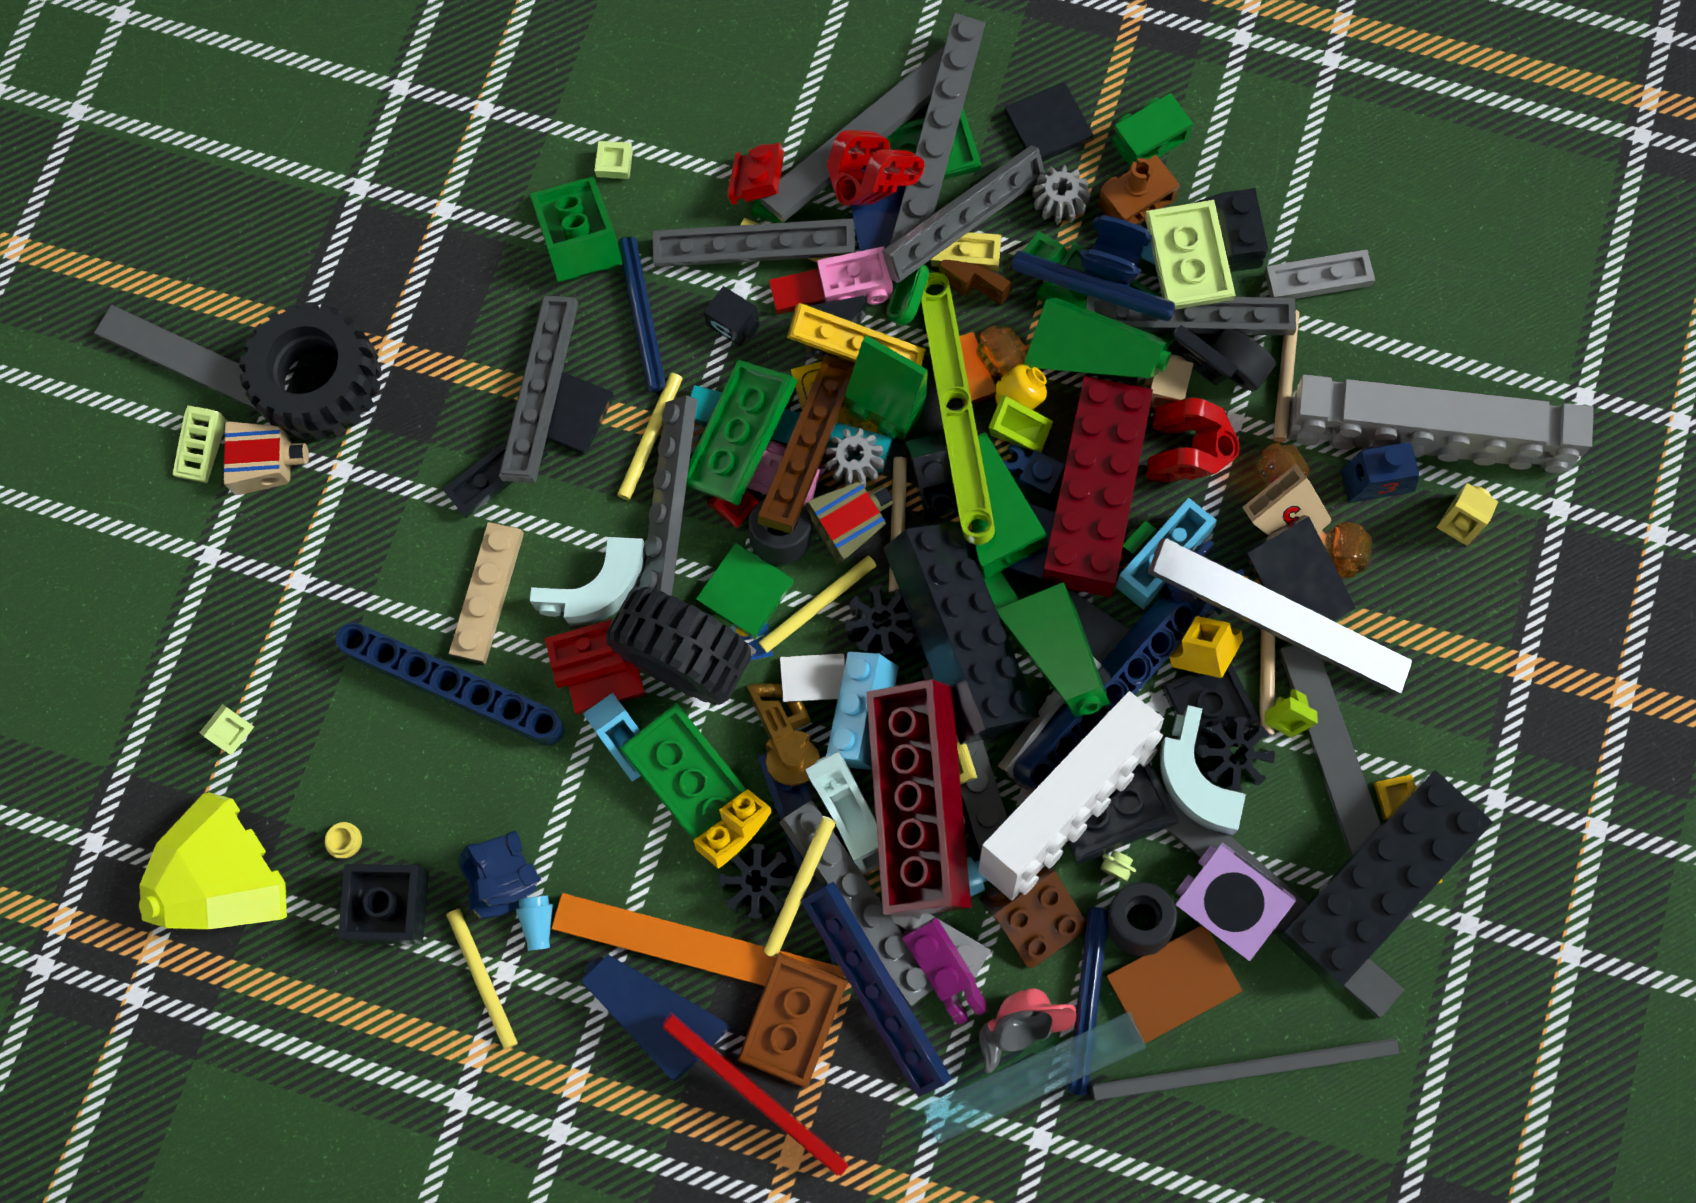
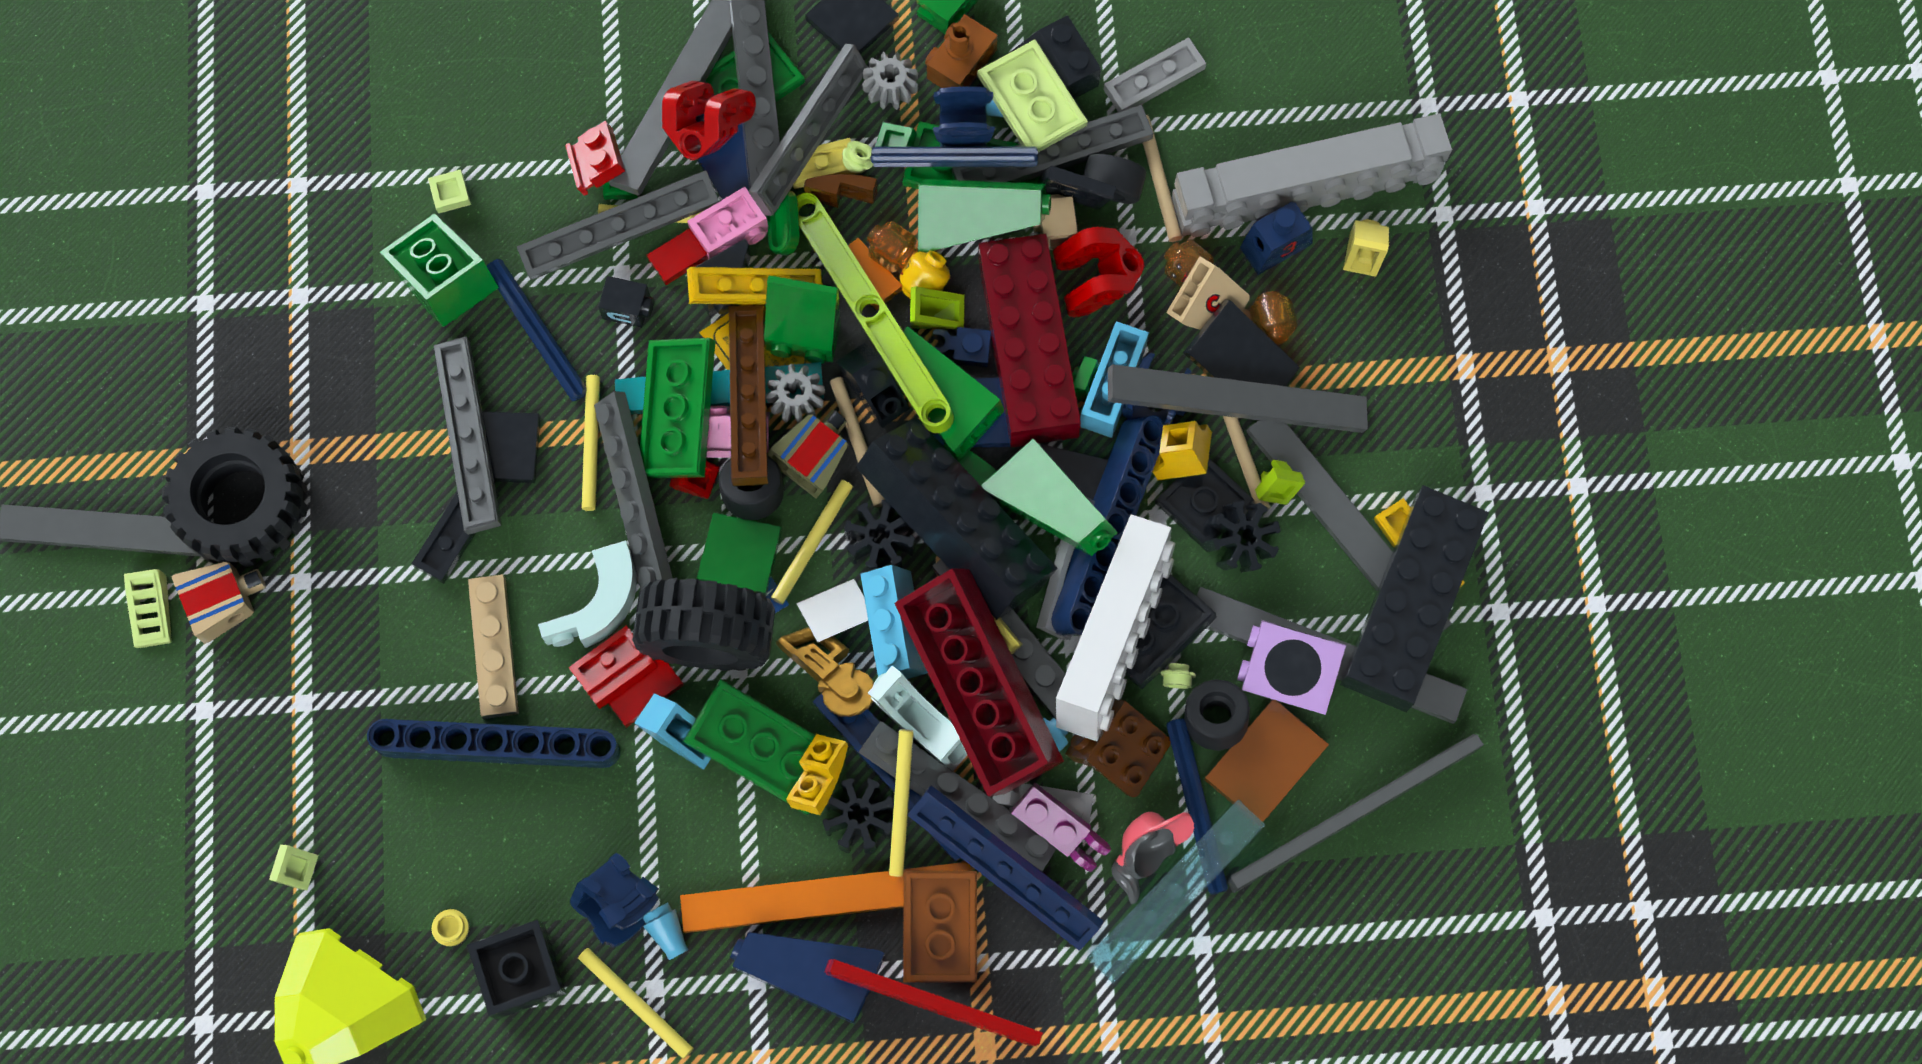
camera: 30 degrees left, 0 degrees up
light aqua arch [1160,705,1246,836] -> none
none -> yellowish green plate [842,141,873,173]

